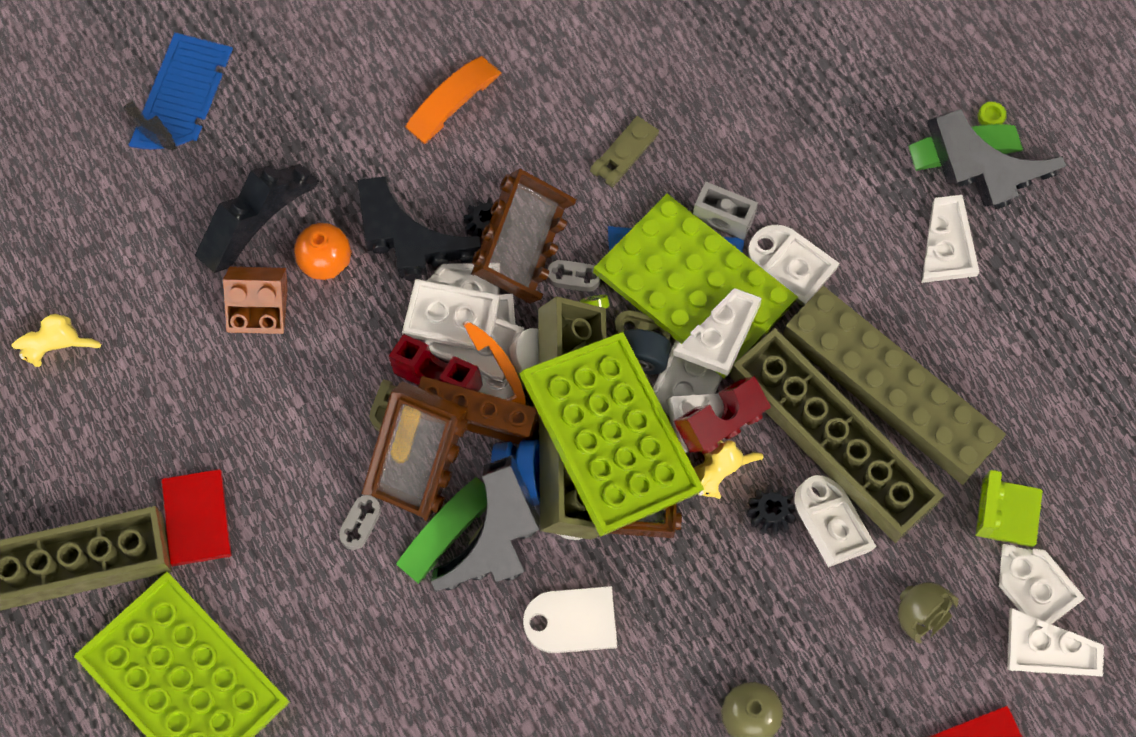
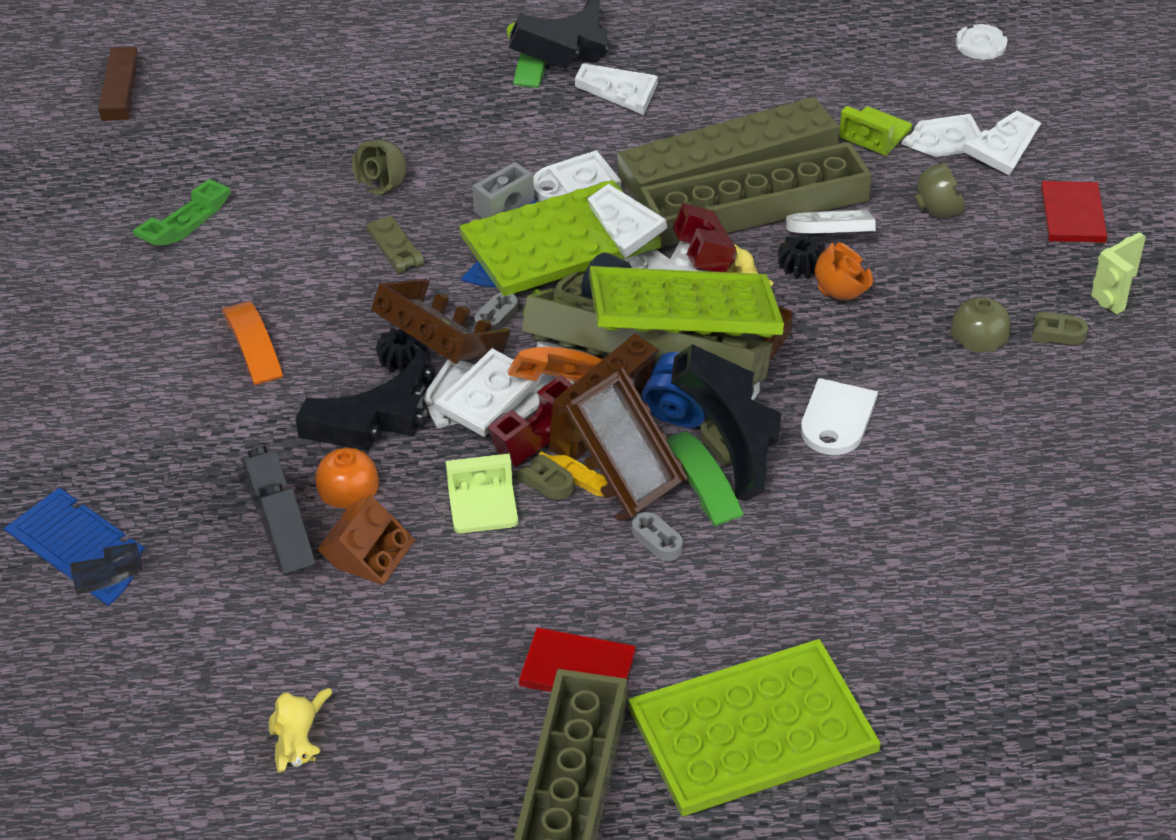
camera: 65 degrees left, 25 degrees down
none -> olive cylinder [352,139,406,196]
none -> yellowish green bracket [446,454,518,534]
none -> orange cylinder [815,242,873,301]

